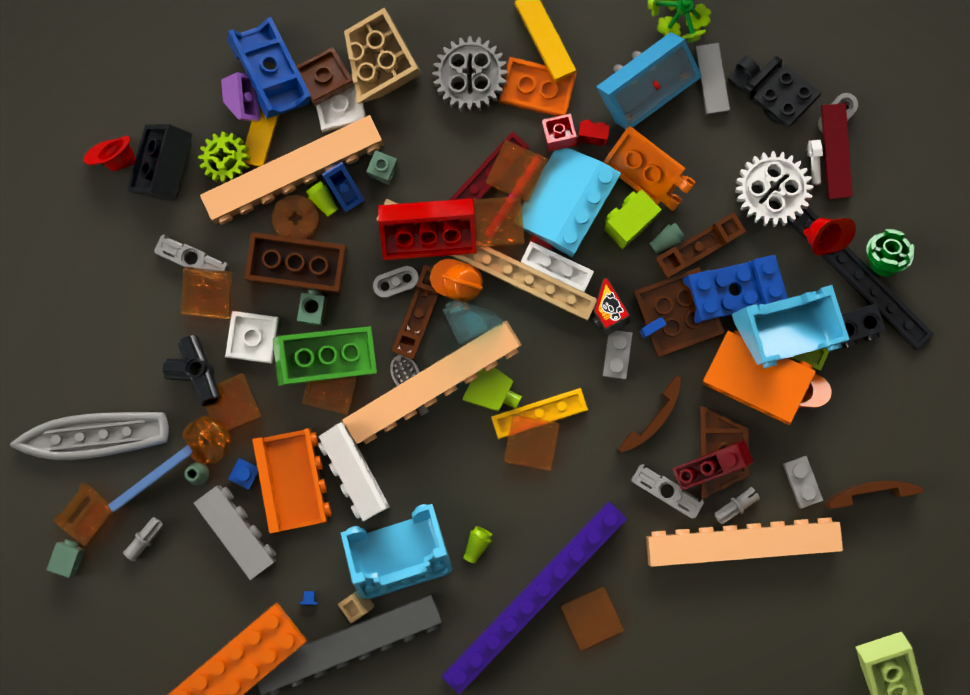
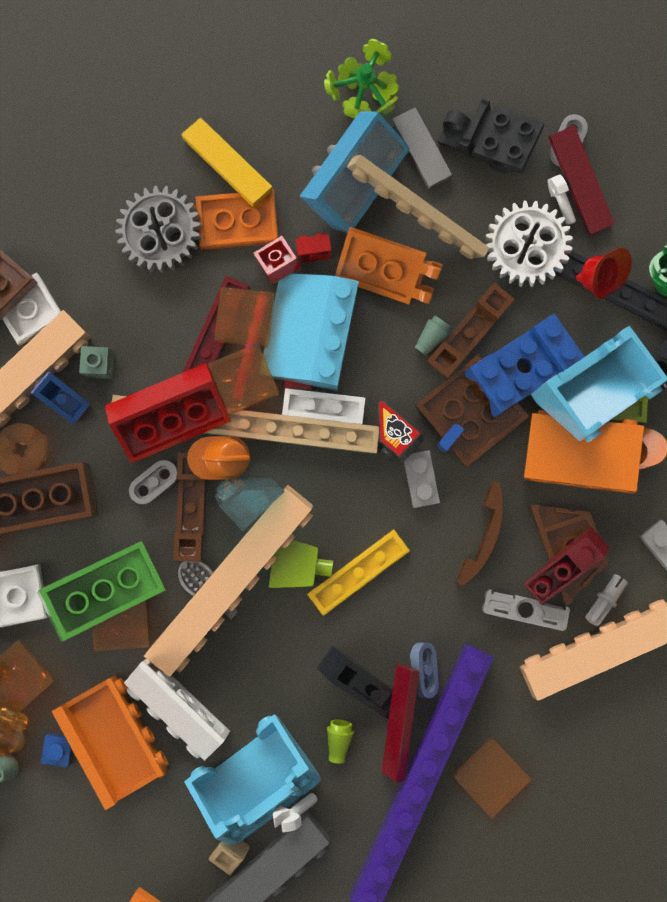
camera: 20 degrees left, 0 degrees up
light grey brick [194,486,277,580] -> none
sand green brick [297,290,327,326] -> none
blue piece [300,591,318,606] -> none
lime cone [306,181,338,217] -> none
tan wedge [344,8,422,104] -> none
clear orange tile [504,415,560,470] -> none
lime brick [604,189,662,249] -> none
none -> white bar [273,793,317,832]
none -> black slope [317,646,393,719]
none -> tan plate [347,154,489,259]
none -> dark red tile [381,664,420,782]
none -> sand blue plate [410,642,439,698]

